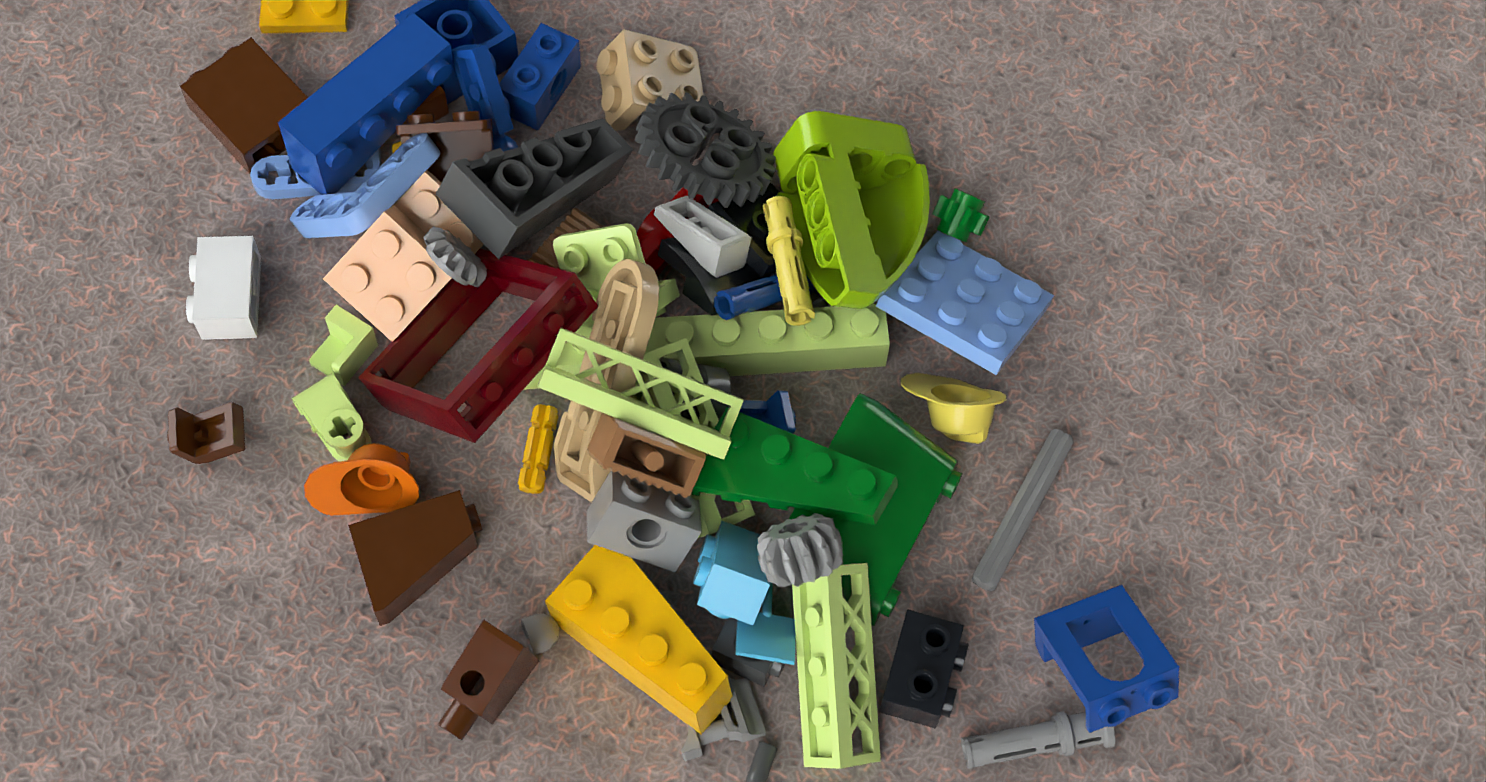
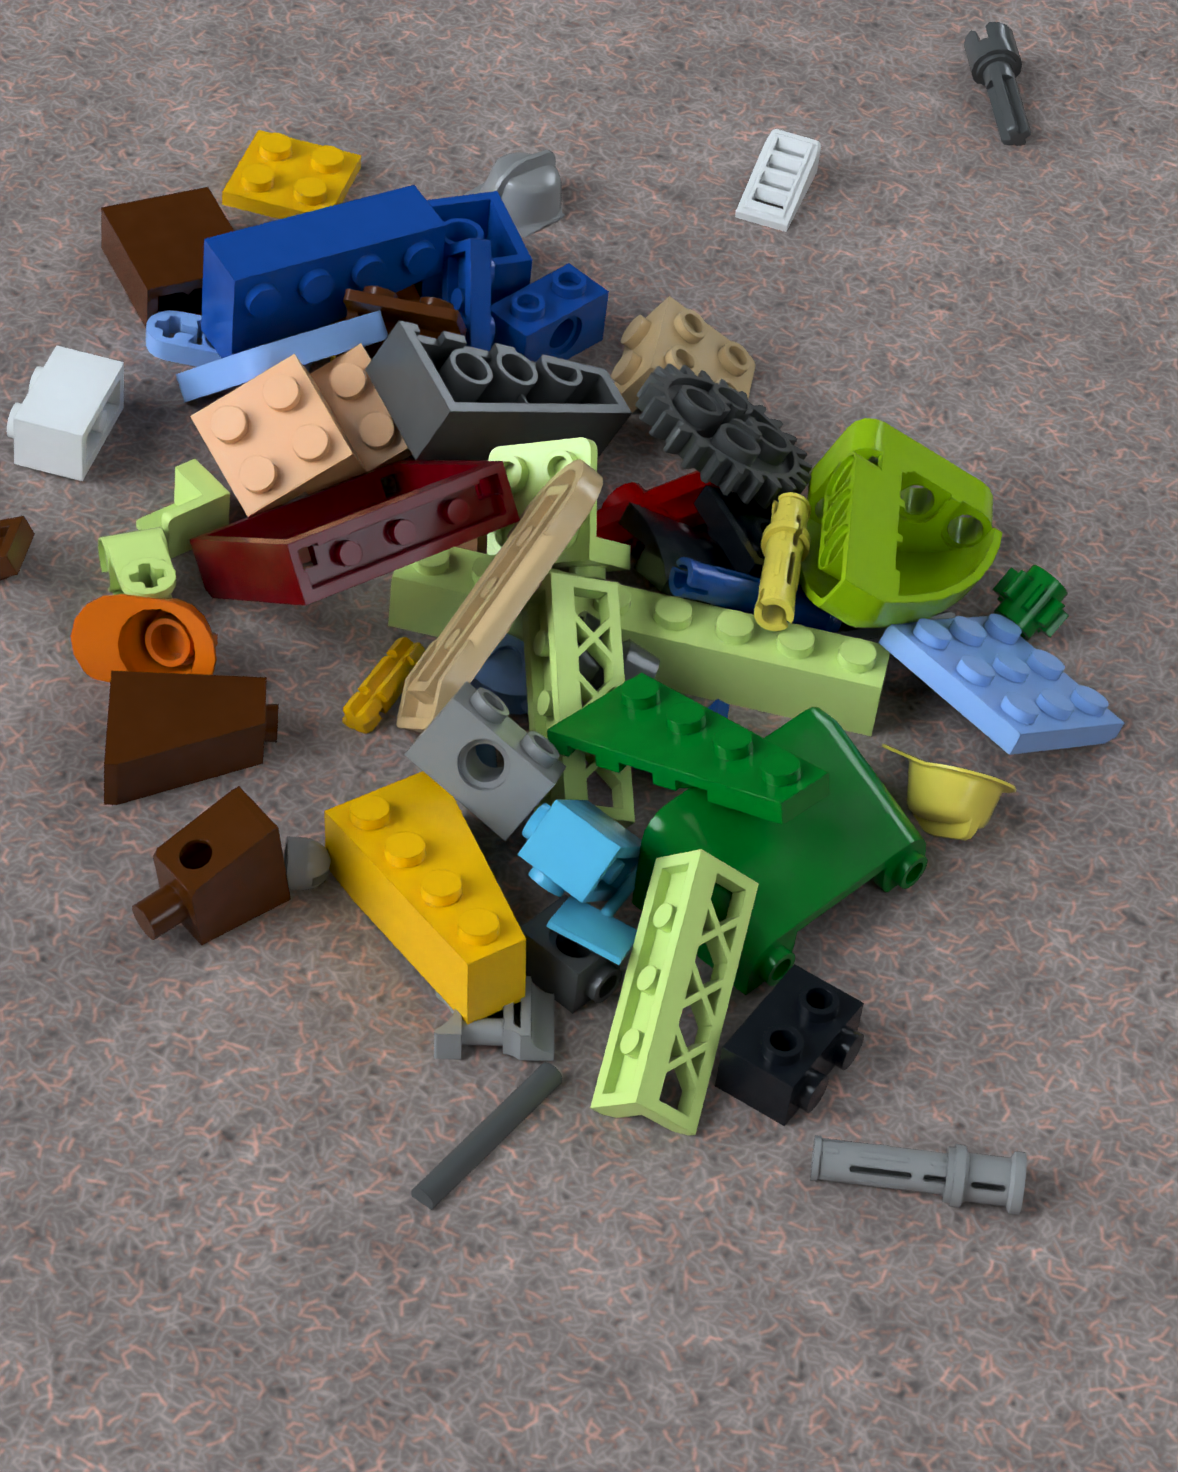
camera: 15 degrees right, 20 degrees down
light grey gear [423,227,487,287] -> none
yellowish green fence [538,327,744,460] -> none
medium nougat brick [587,413,706,498] -> none
white slope [654,196,751,278] -> none
light grey gear [757,514,843,587] -> none
light grey axle [972,429,1073,592] -> none
blue panel [1034,585,1179,733] -> none

